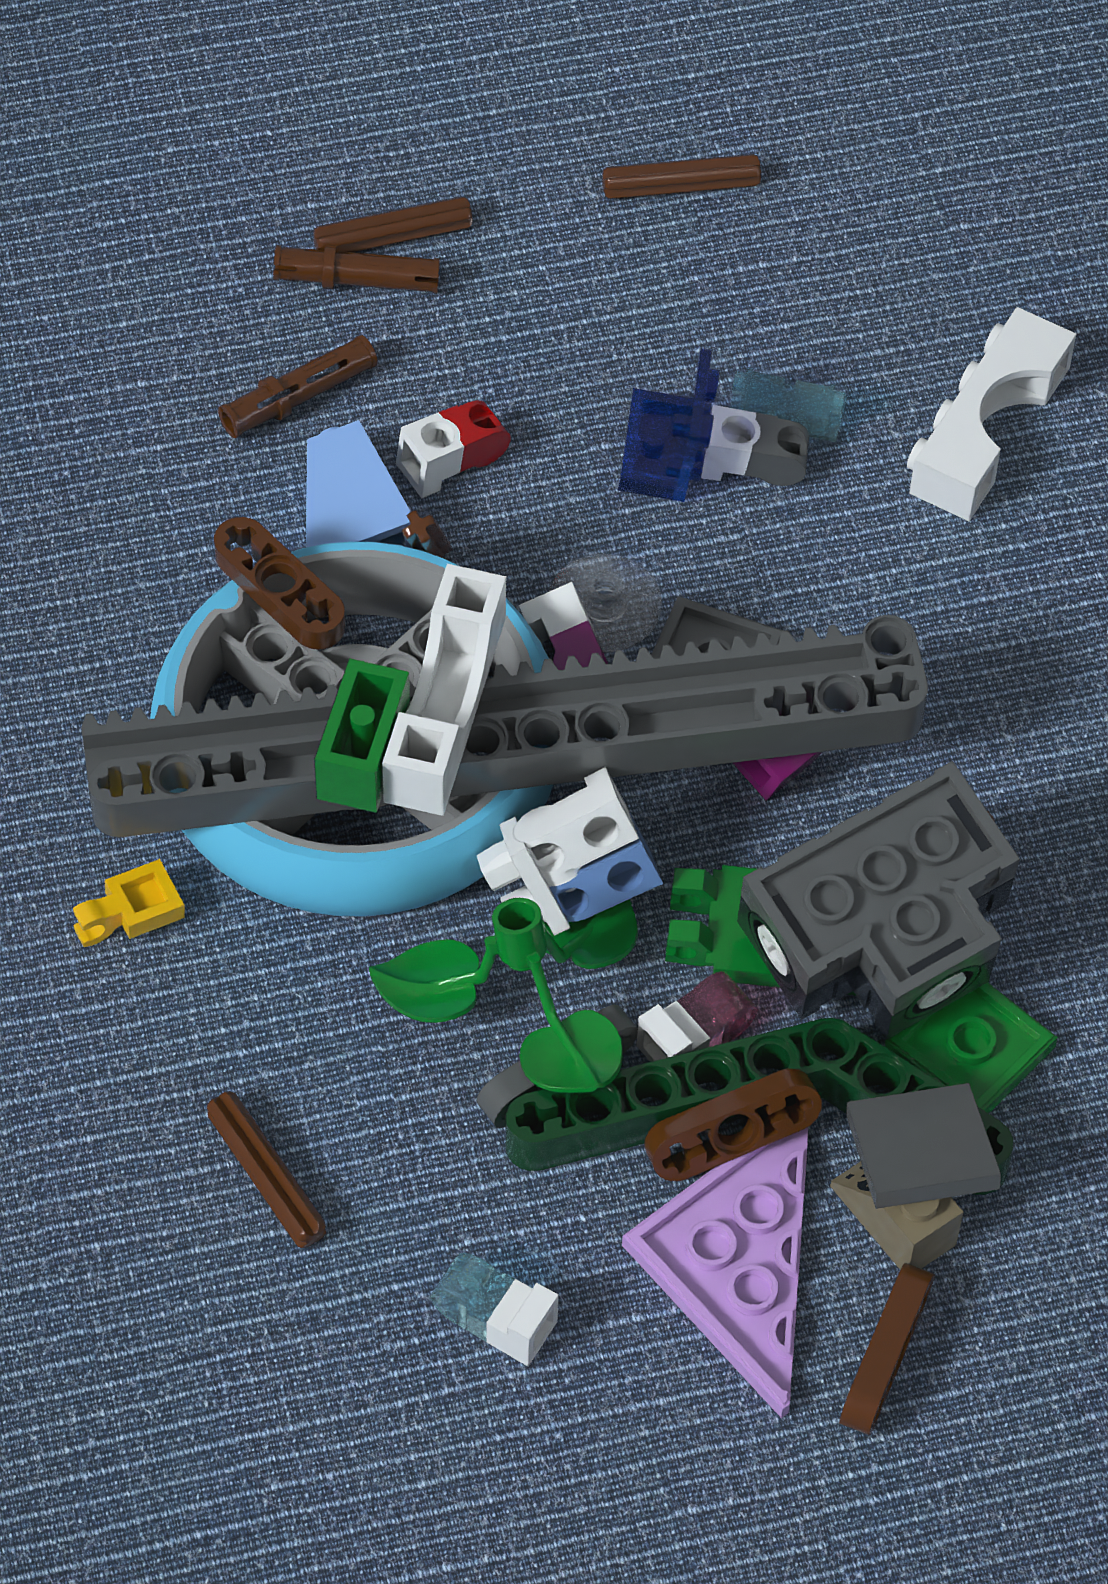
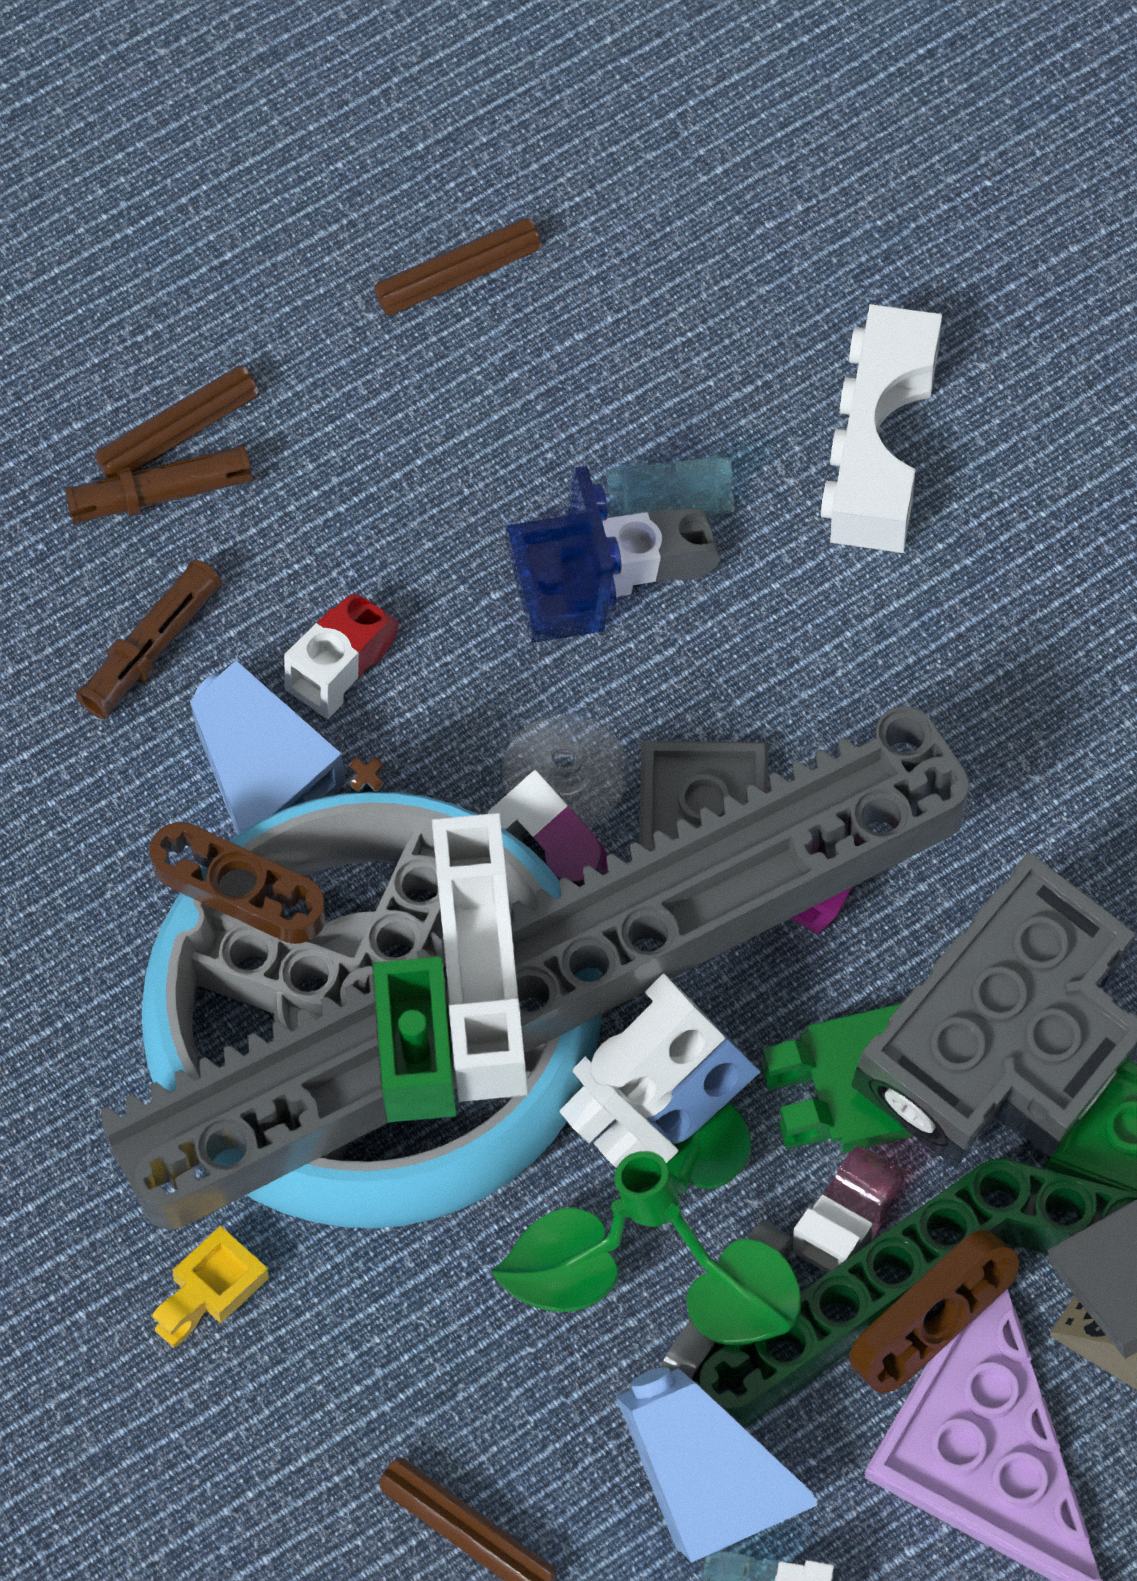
camera: 15 degrees left, 5 degrees up
none -> light blue slope [616,1367,817,1563]

